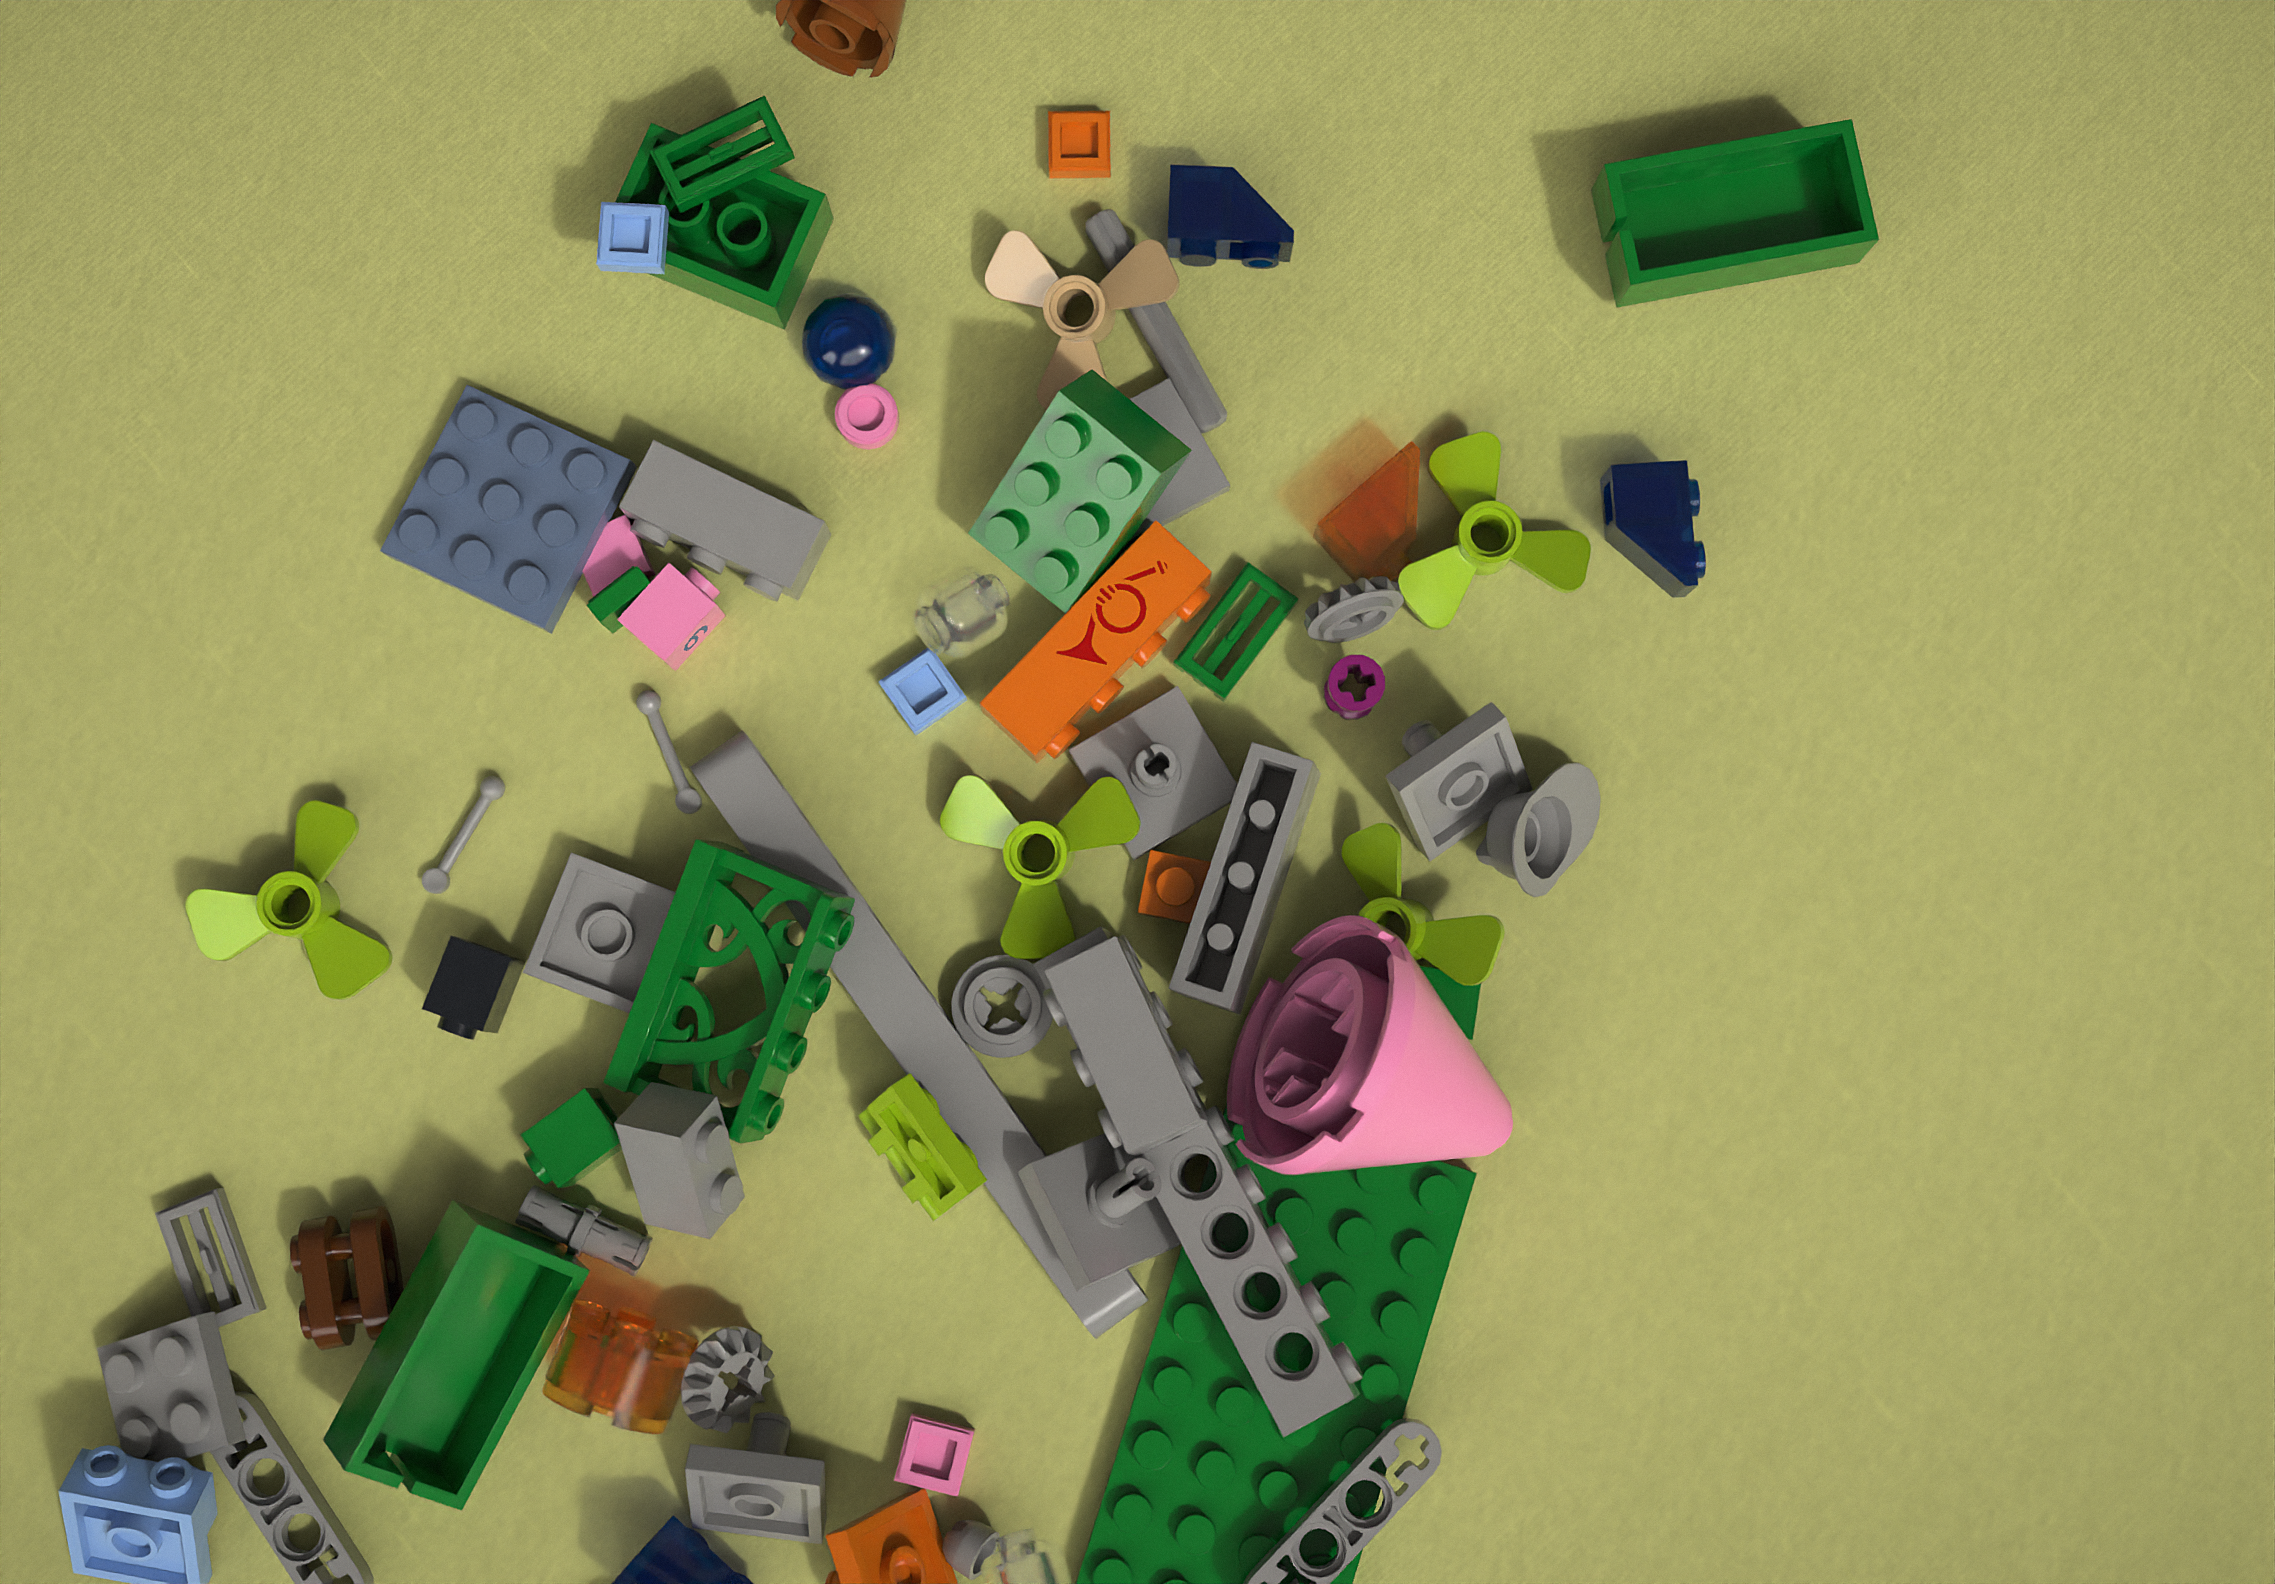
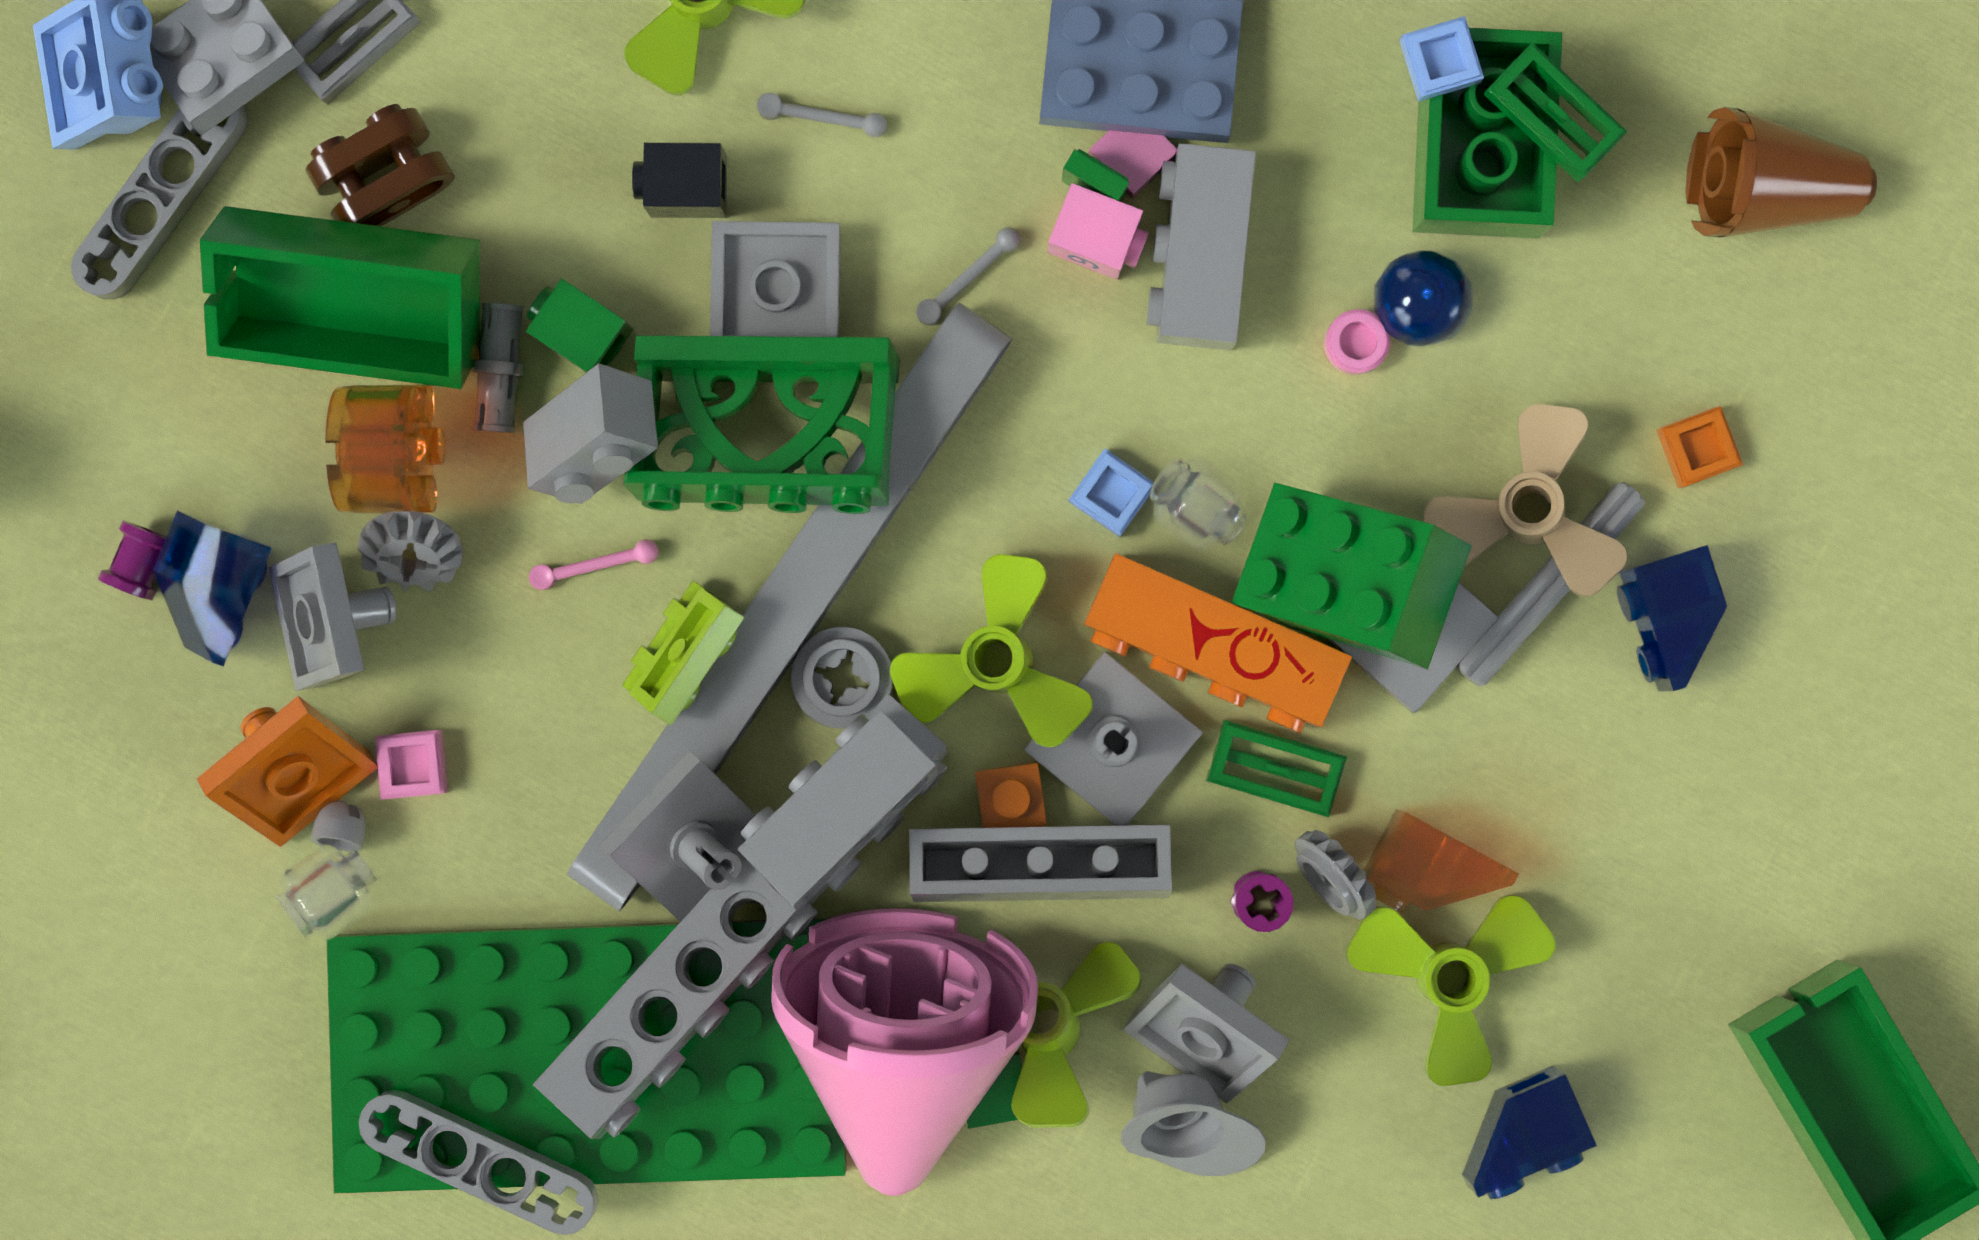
camera: 80 degrees right, 5 degrees up
none -> bright pink hinge [529,539,659,590]

